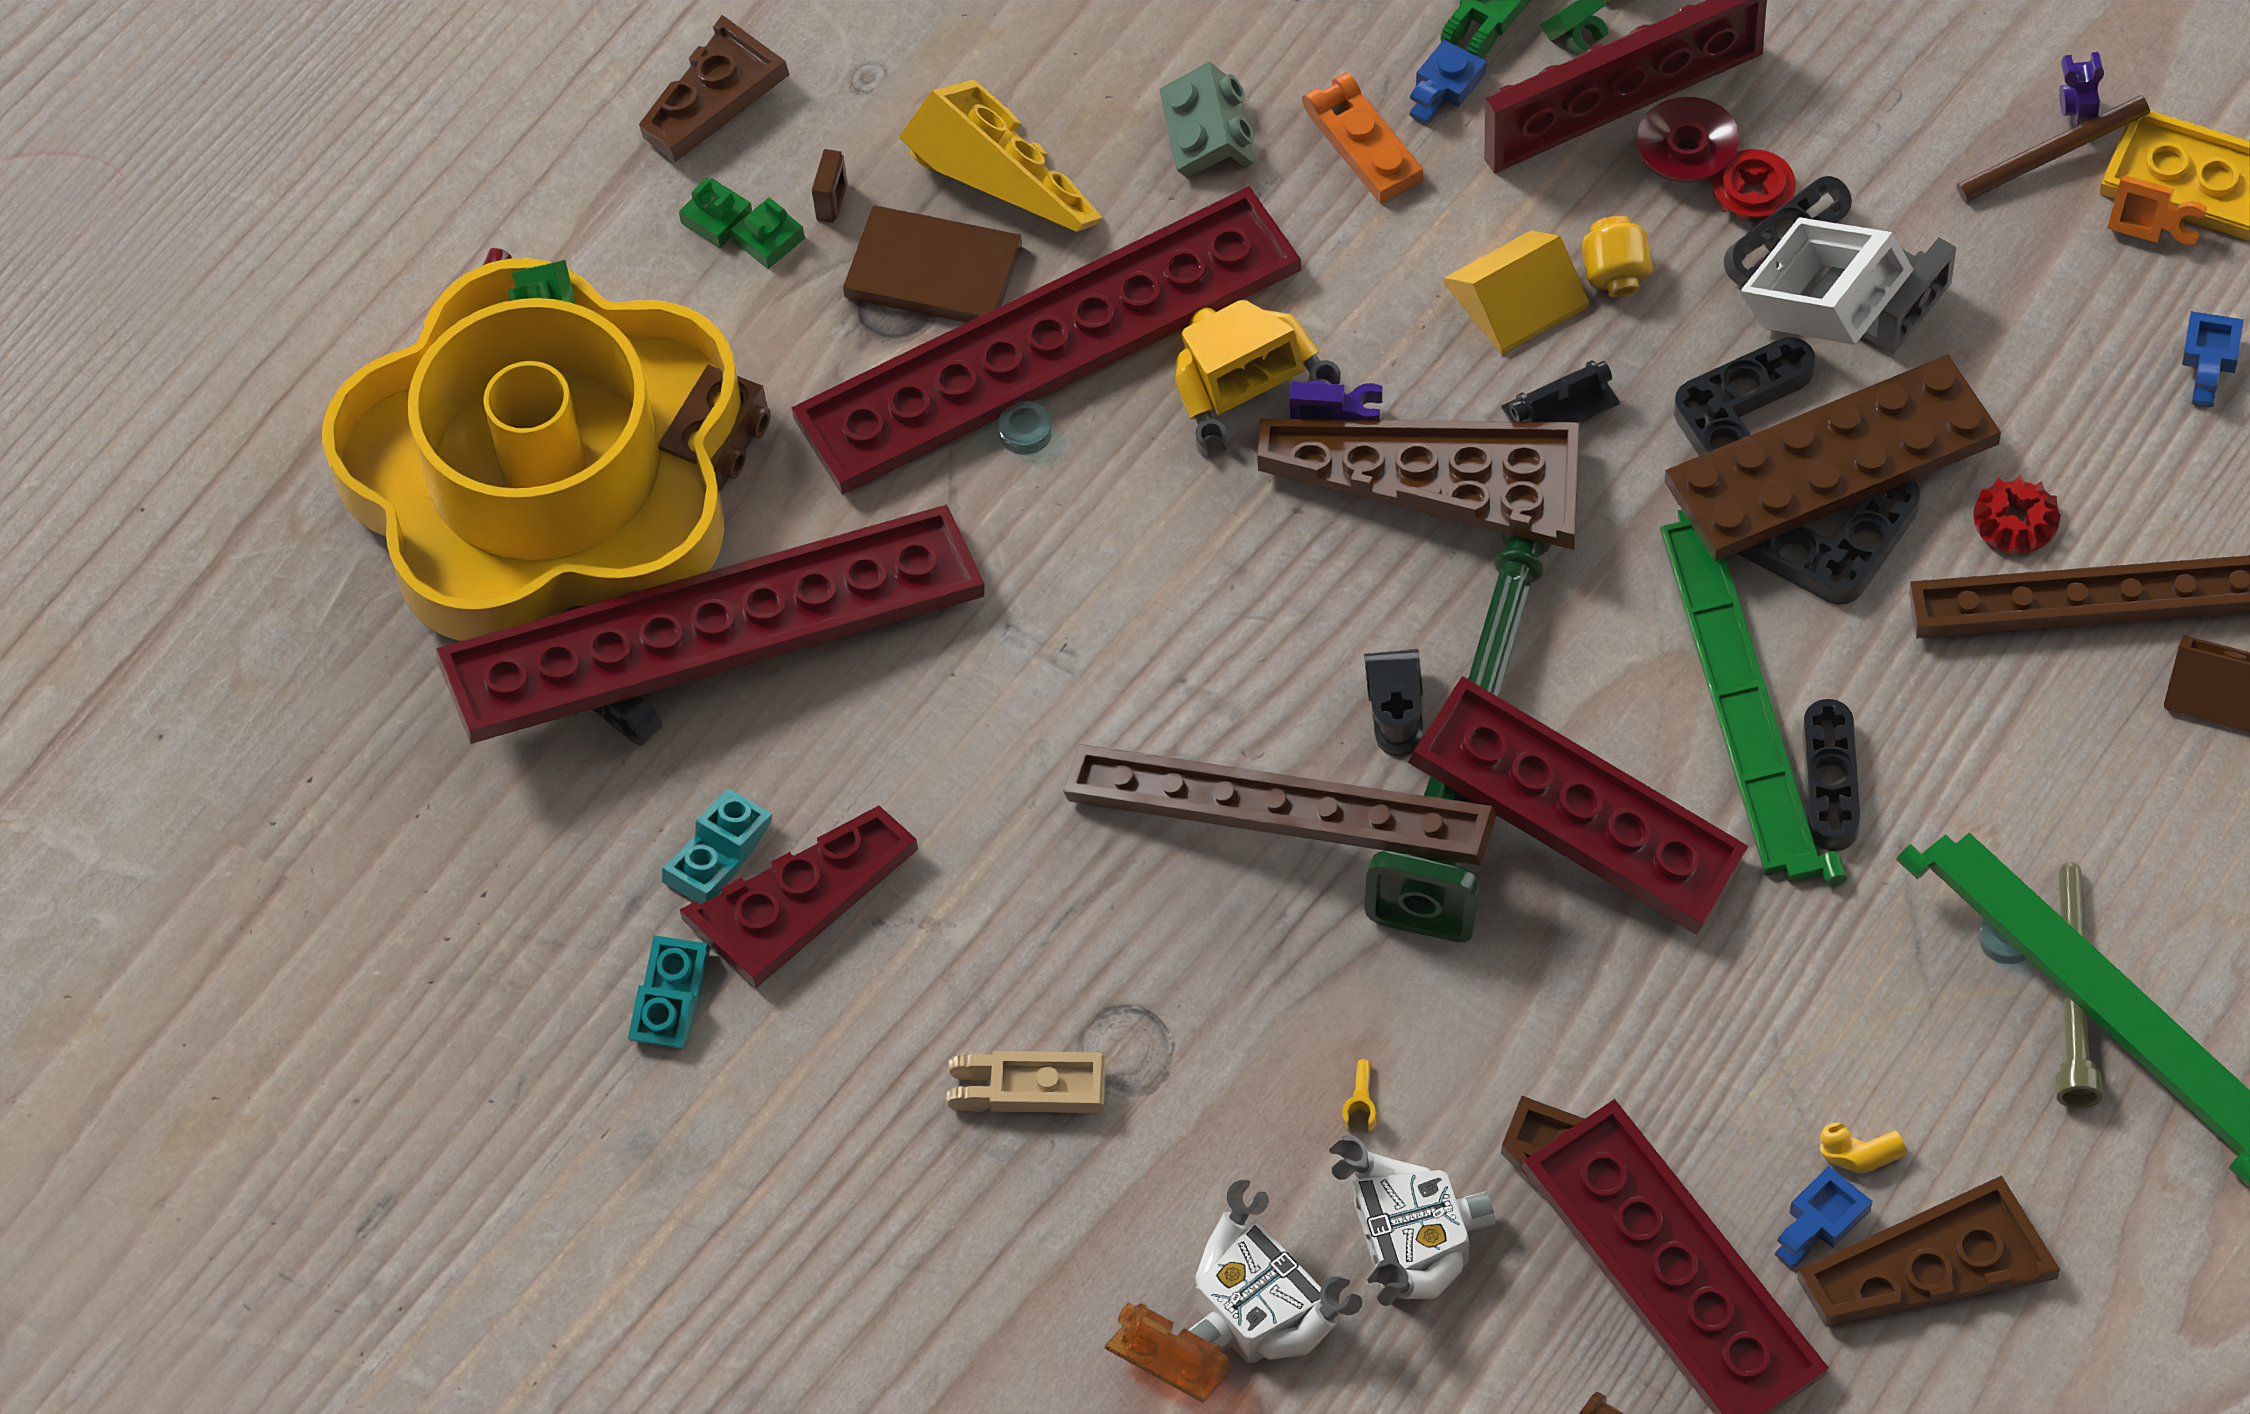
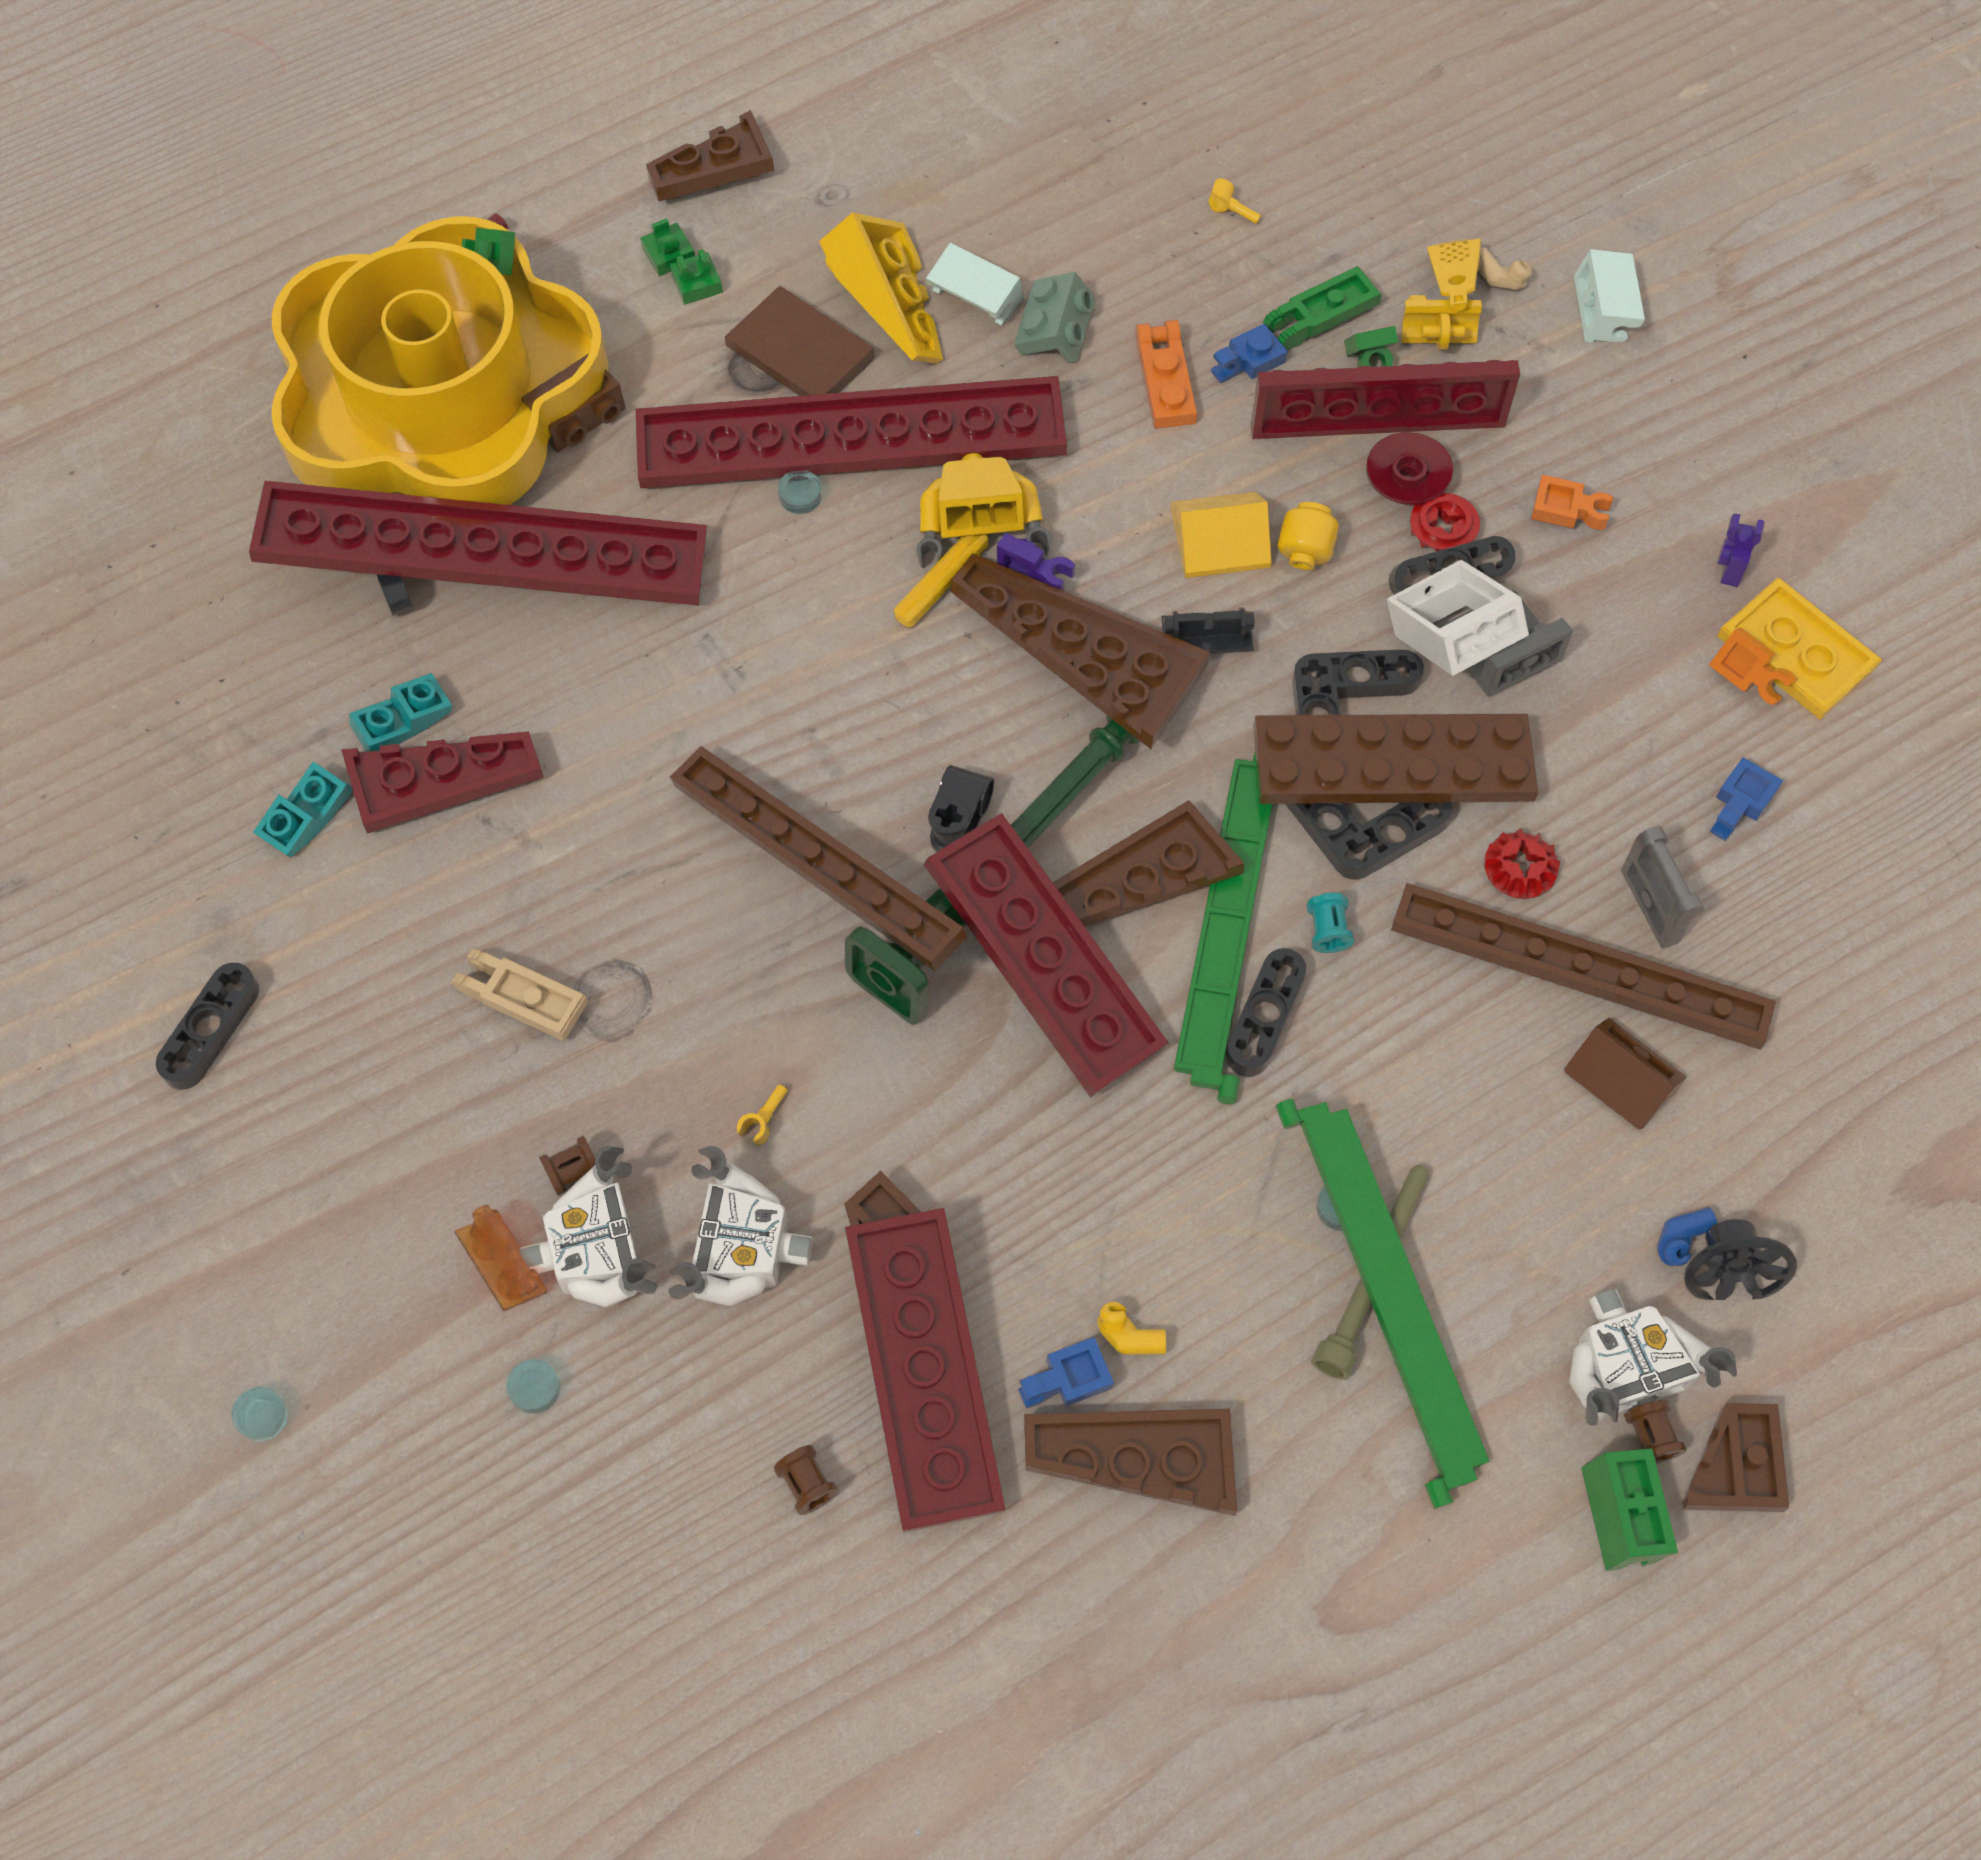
camera: 20 degrees right, 5 degrees up
reddish brown tile [812,149,848,223] -> none
reddish brown bar [1957,95,2150,202] -> none
none -> black beam [156,963,259,1090]
none -> reddish brown bush [539,1135,595,1196]
none -> yellow axle [894,534,989,628]
none -> light aqua hinge [926,243,1024,326]
none -> reddish brown wing [1053,800,1244,927]
none -> teal bush [1306,892,1355,953]
none -> orange plate [1531,474,1613,530]
none -> flat silver plate [1621,826,1705,949]

